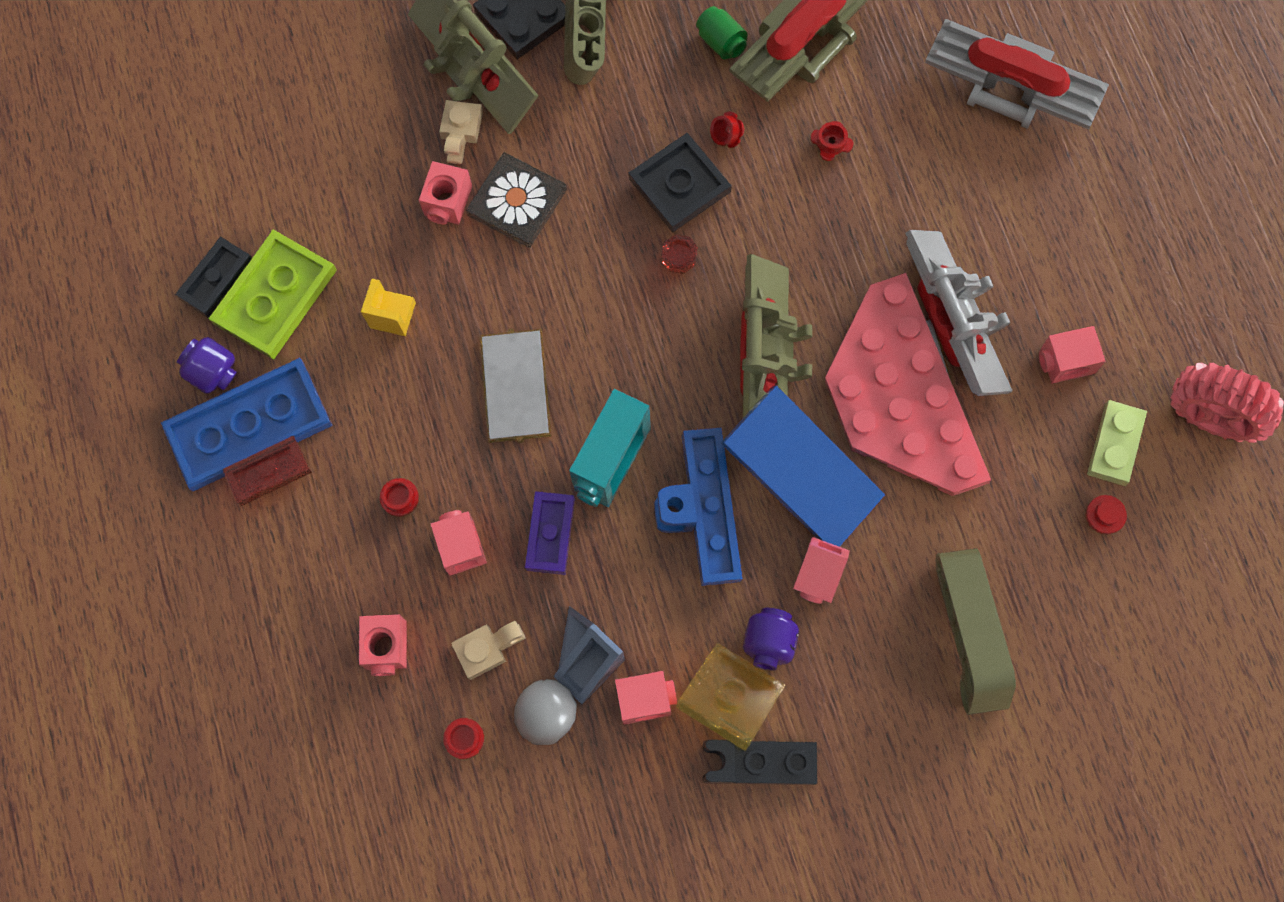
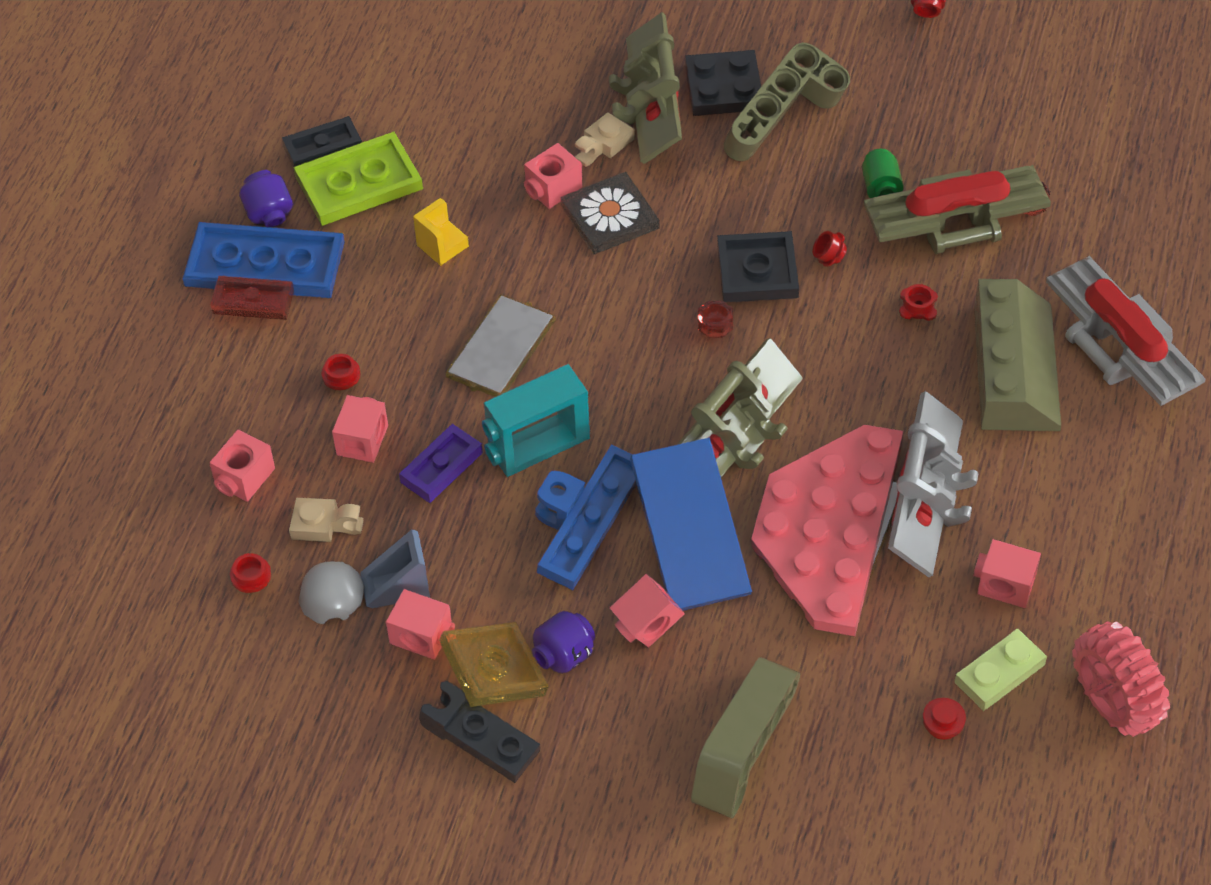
camera: 30 degrees right, 20 degrees down
none -> olive slope [974,278,1061,431]

